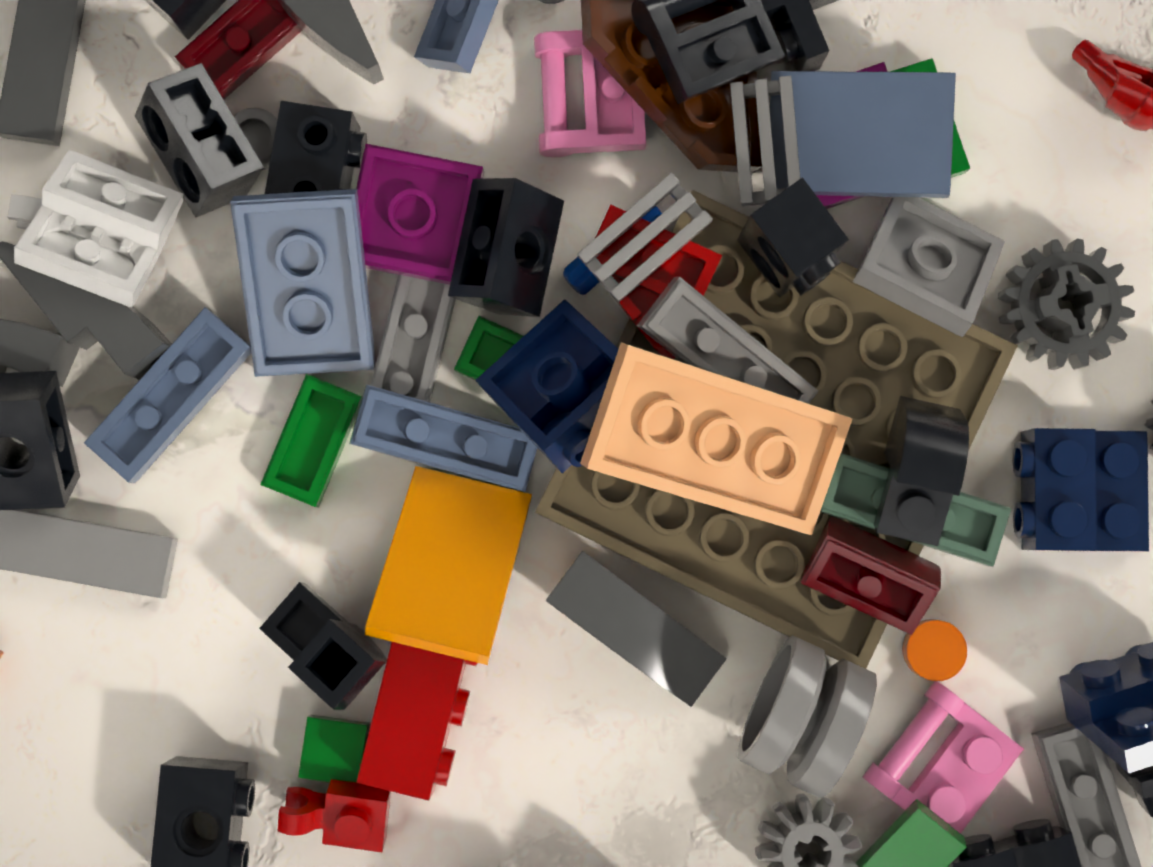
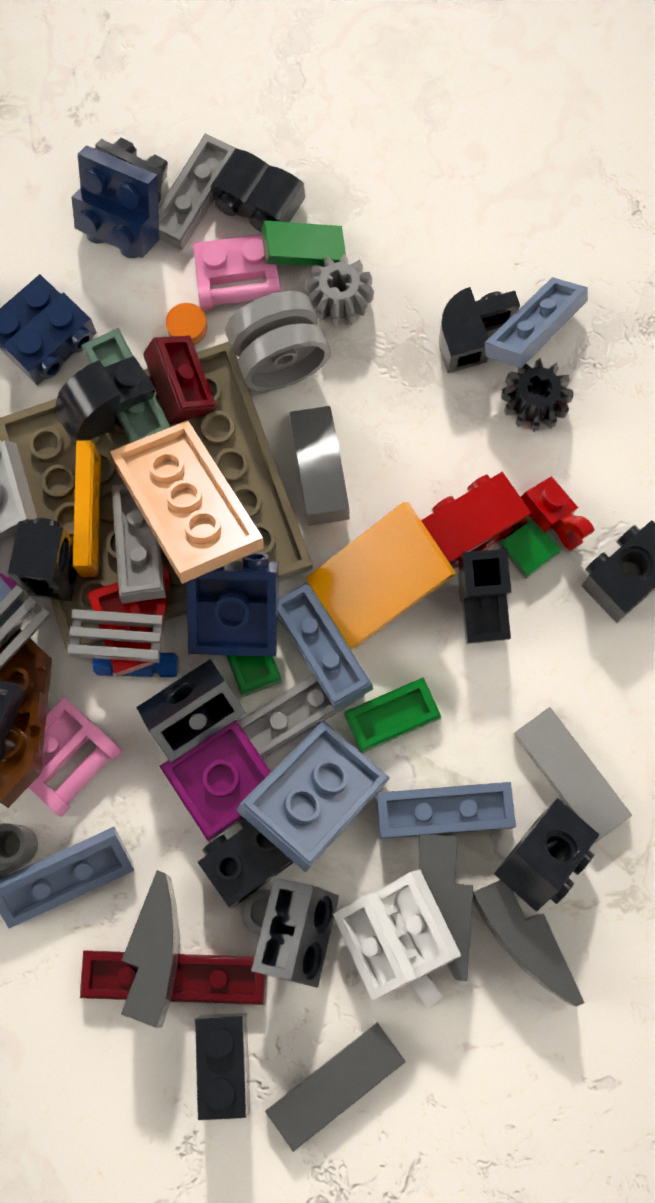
camera: 130 degrees left, 10 degrees down
none -> light orange tile [73,440,101,578]

